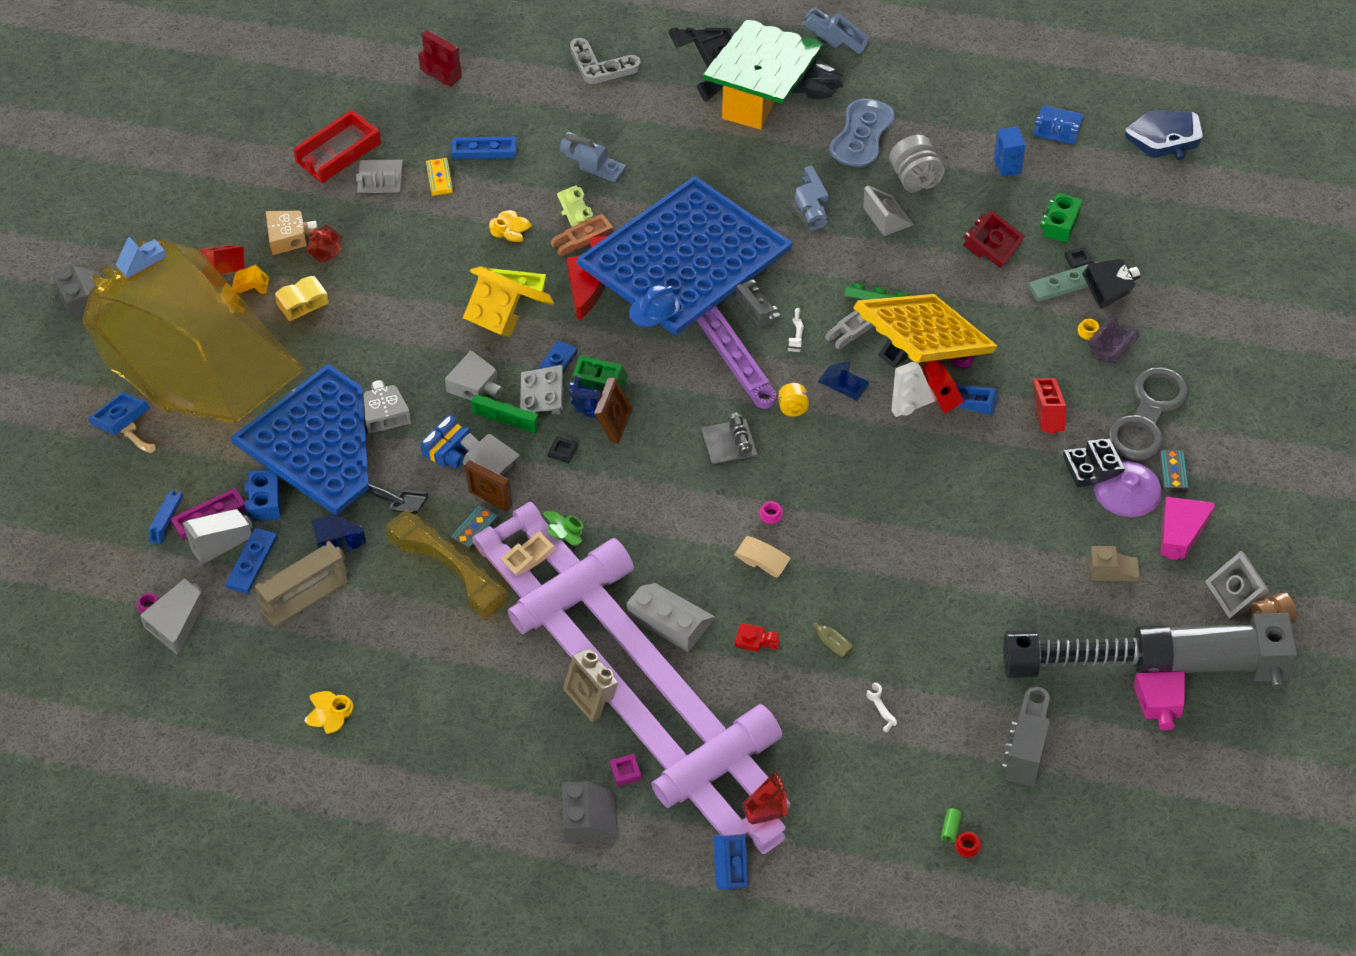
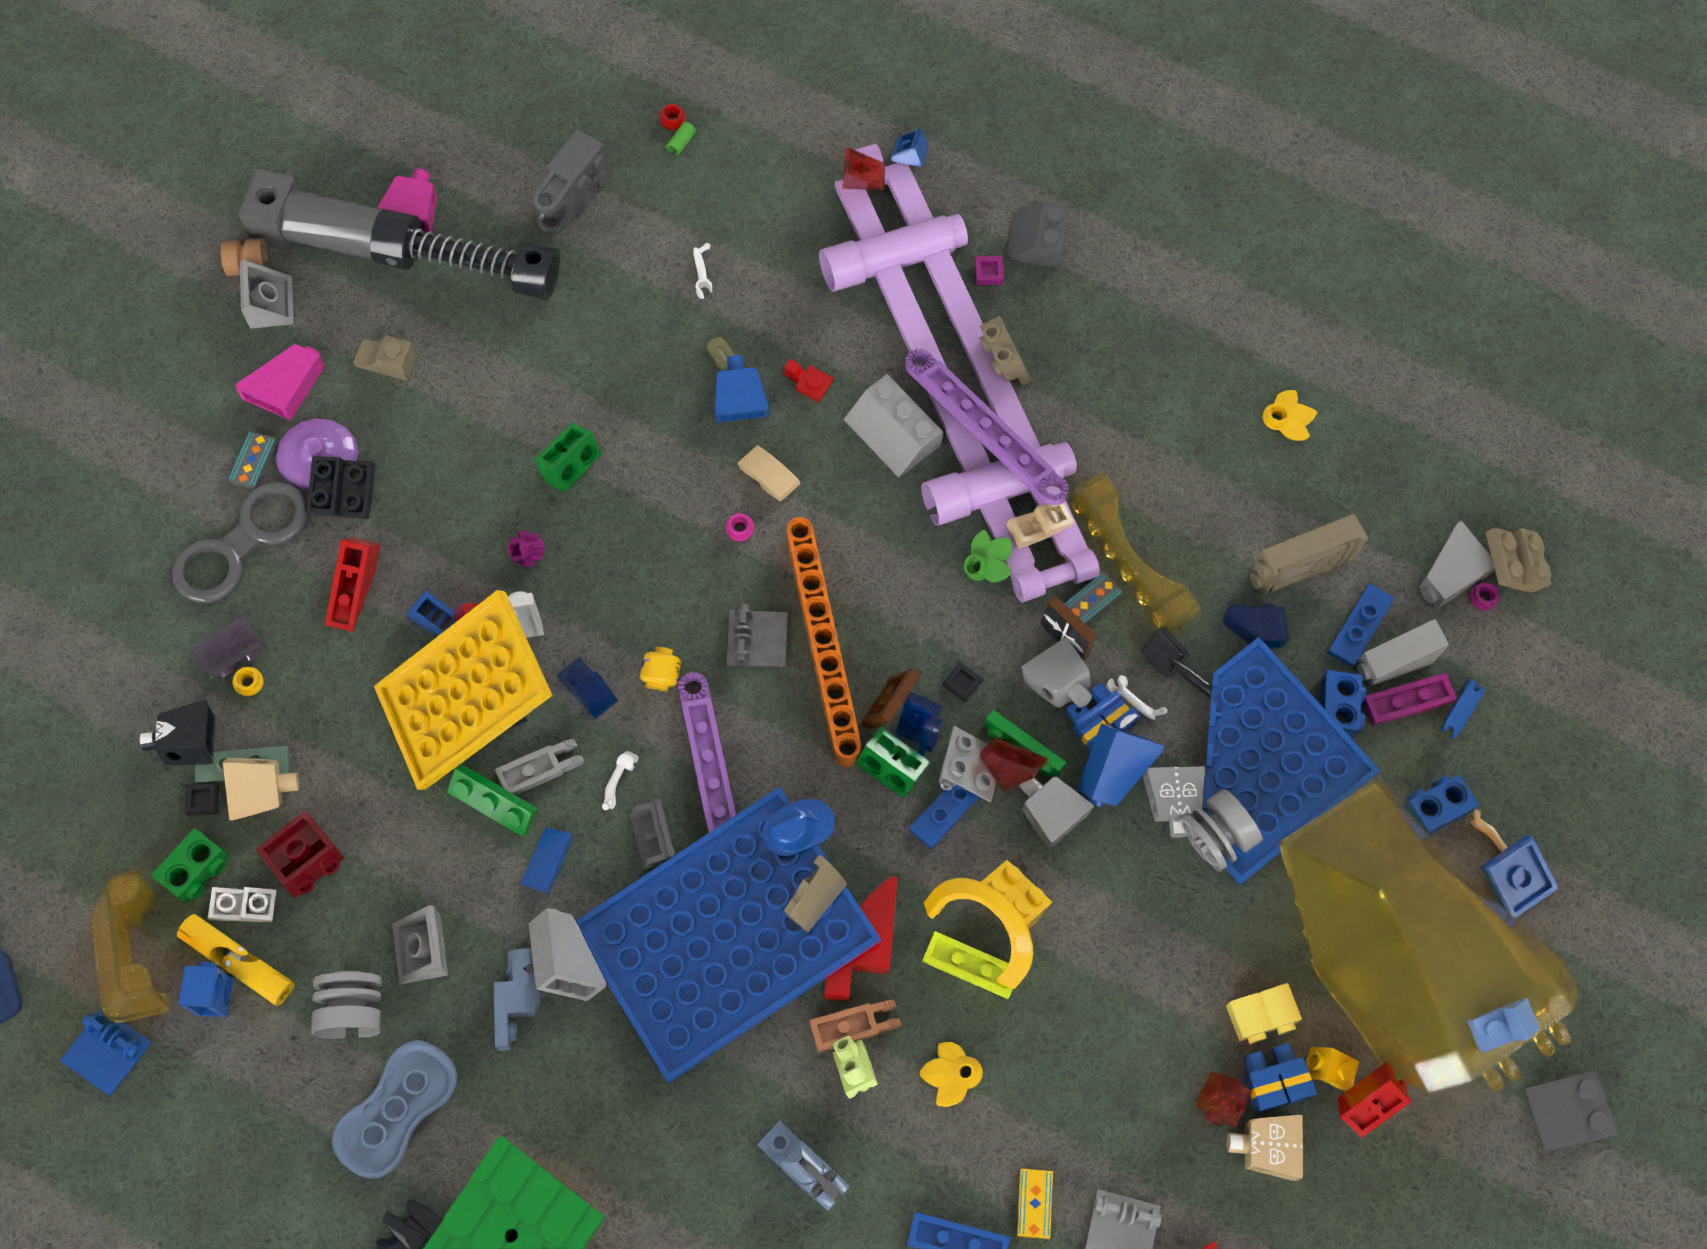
camera: 170 degrees left, 15 degrees up
none -> clear yellow windscreen [91,870,171,1023]
none -> yellow piece [177,914,295,1006]
none -> white slope [208,887,276,922]
none -> tan torso [223,758,299,820]
none -> magenta gear [508,530,544,567]
none -> blue slope [521,828,573,894]
none -> light grey slope [529,908,606,1001]
none -> green brick [534,422,602,493]
none -> blue torso [715,355,769,423]
none -> dark tan slope [784,855,847,933]
none -> orange beam [787,517,861,767]
none -> medium lavender plate [905,348,1069,505]
none -> clear red slope [980,737,1048,791]
none -> blue slope [1077,723,1164,808]
none -> white piece [1106,675,1167,720]
none -> light grey wheel [1181,789,1263,872]
none -> blue hips [1244,1043,1318,1114]
none -> blue brick [1402,774,1479,839]
none -> dark tan plate [1485,528,1552,592]

